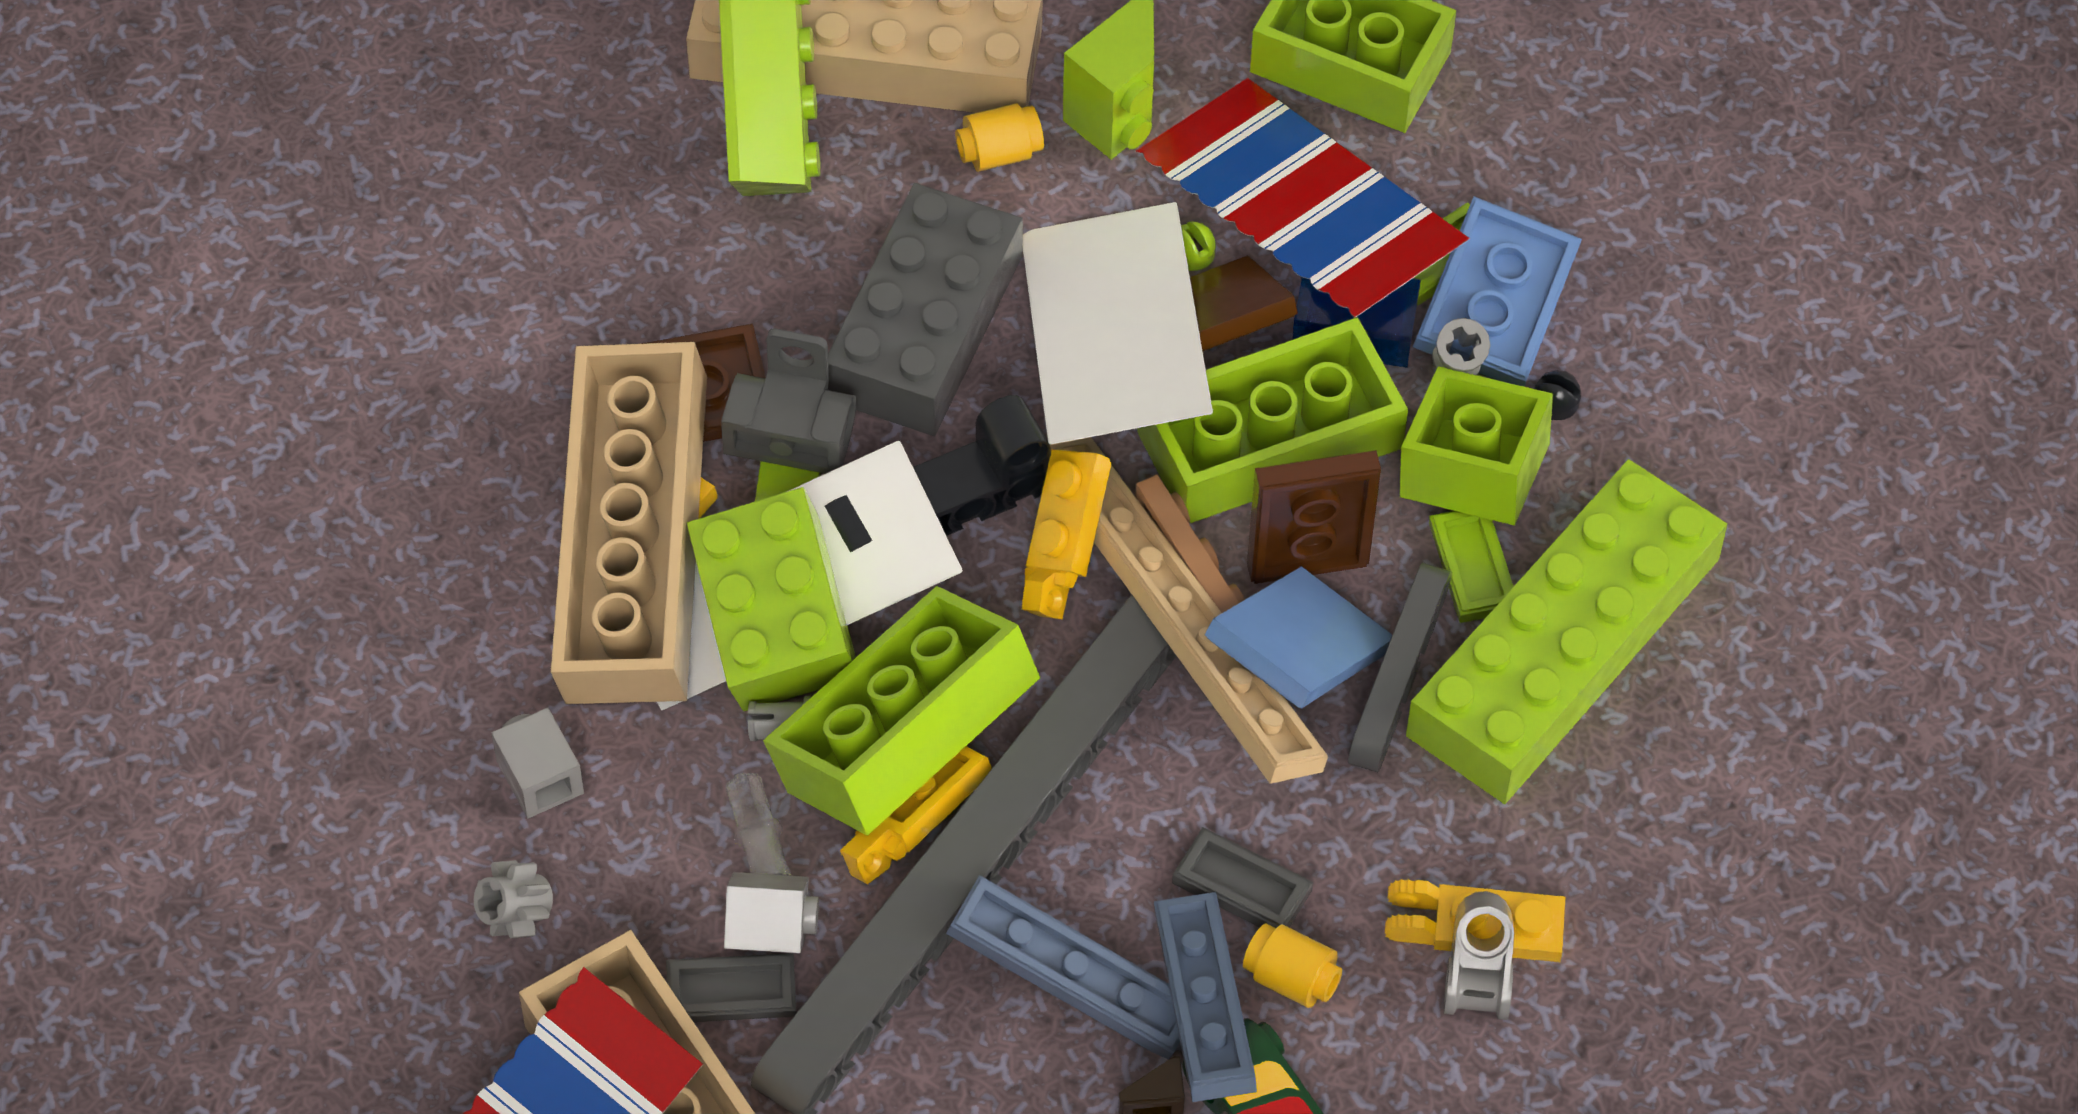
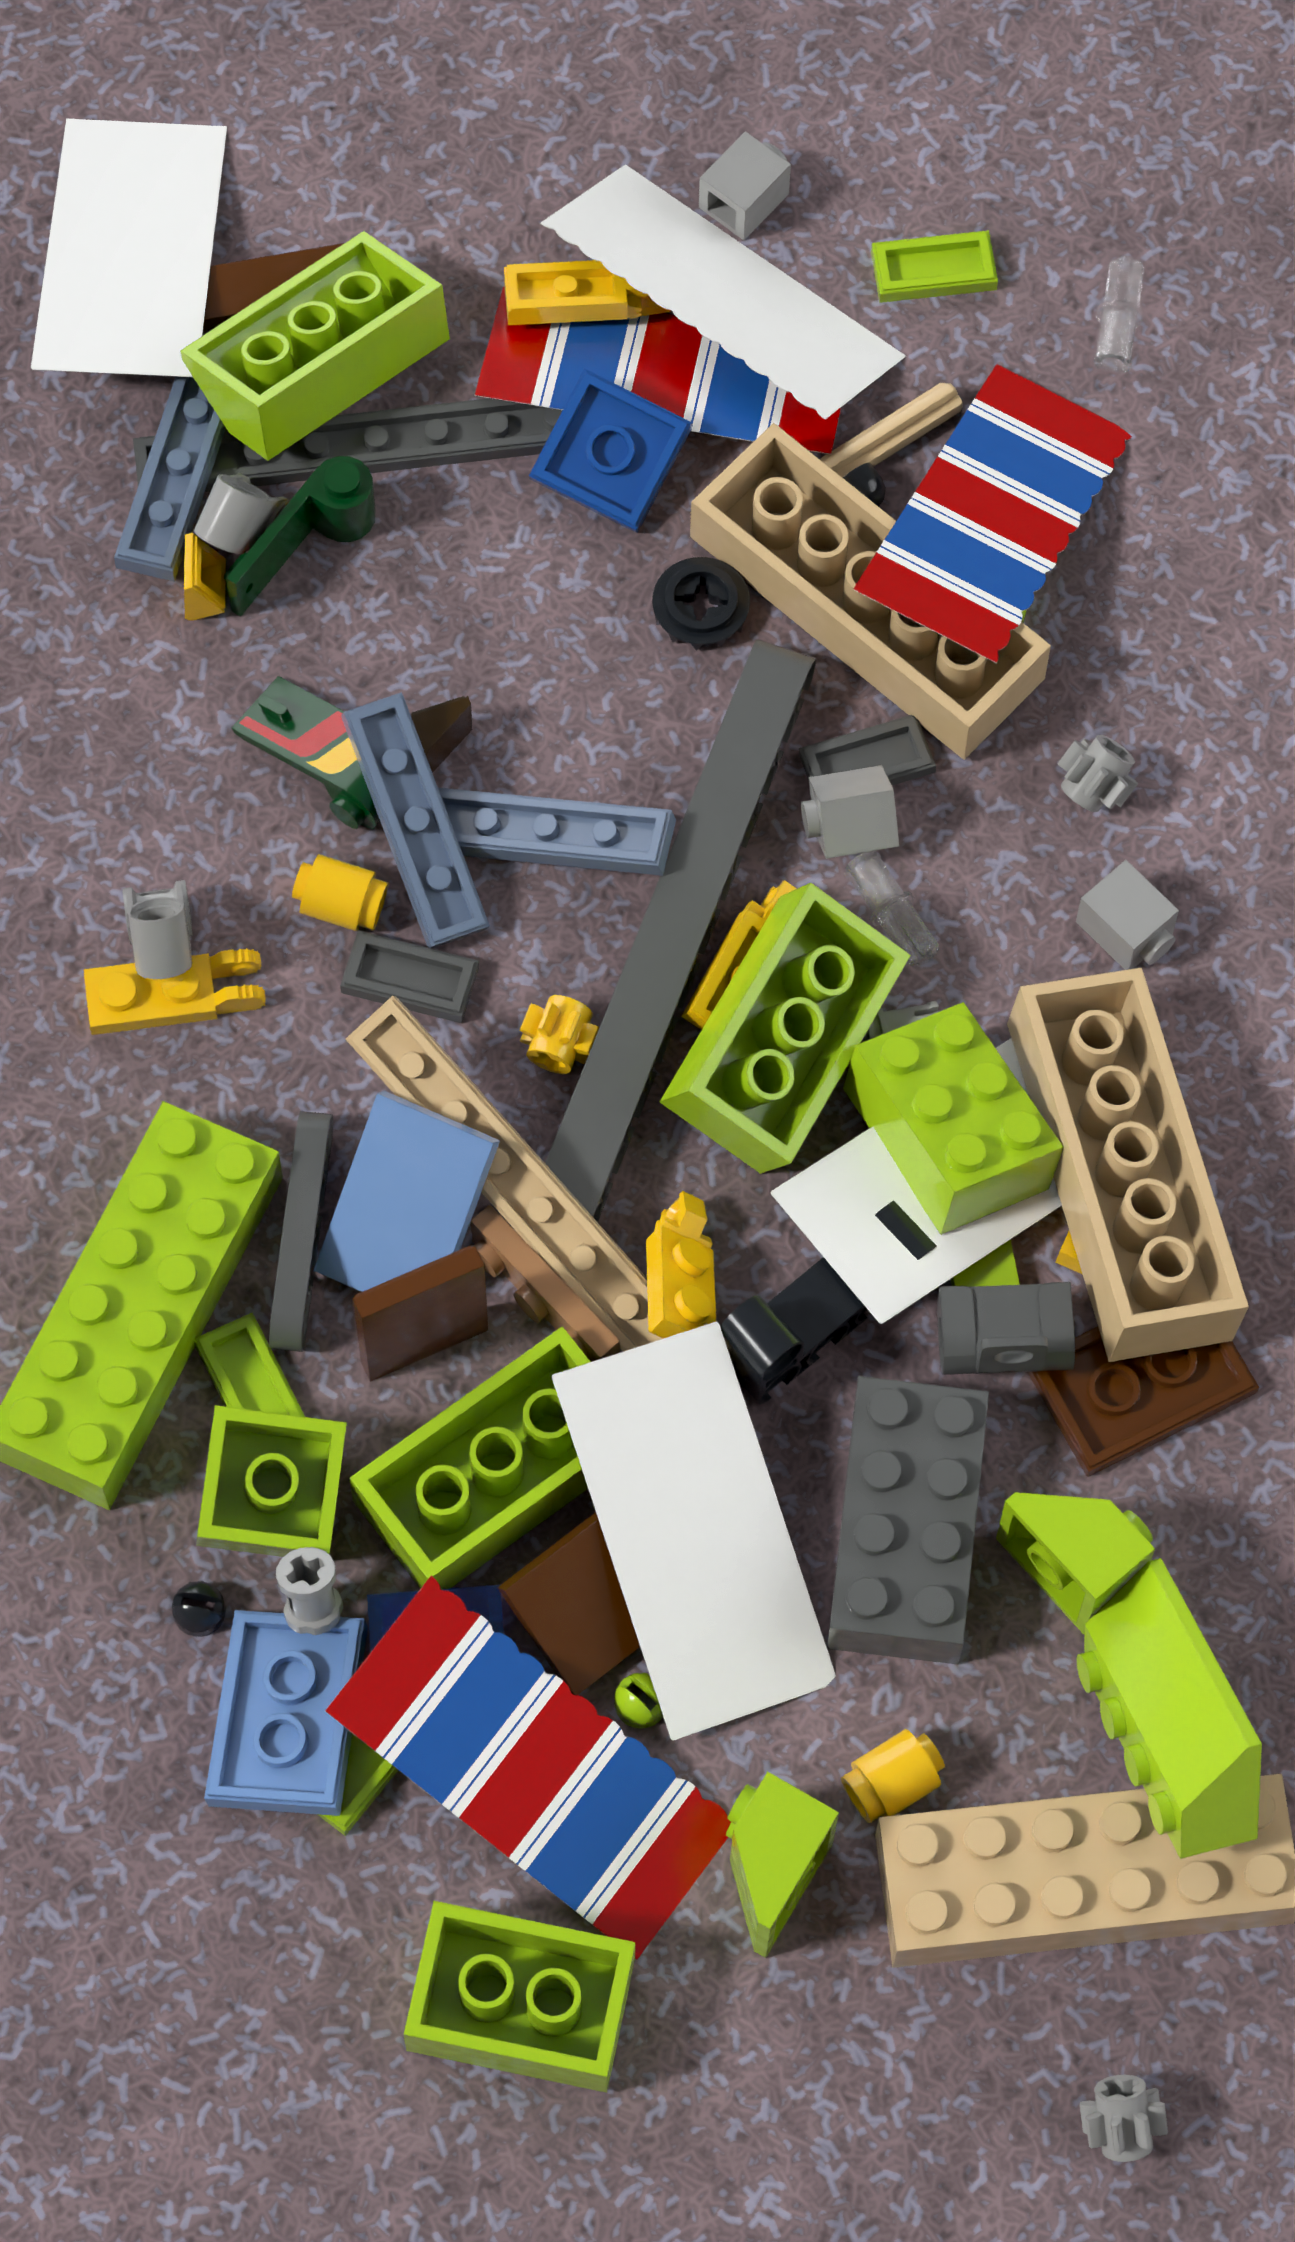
camera: 165 degrees right, 10 degrees up
none -> yellow gear [519,995,599,1074]
none -> lime slope [996,1492,1155,1634]

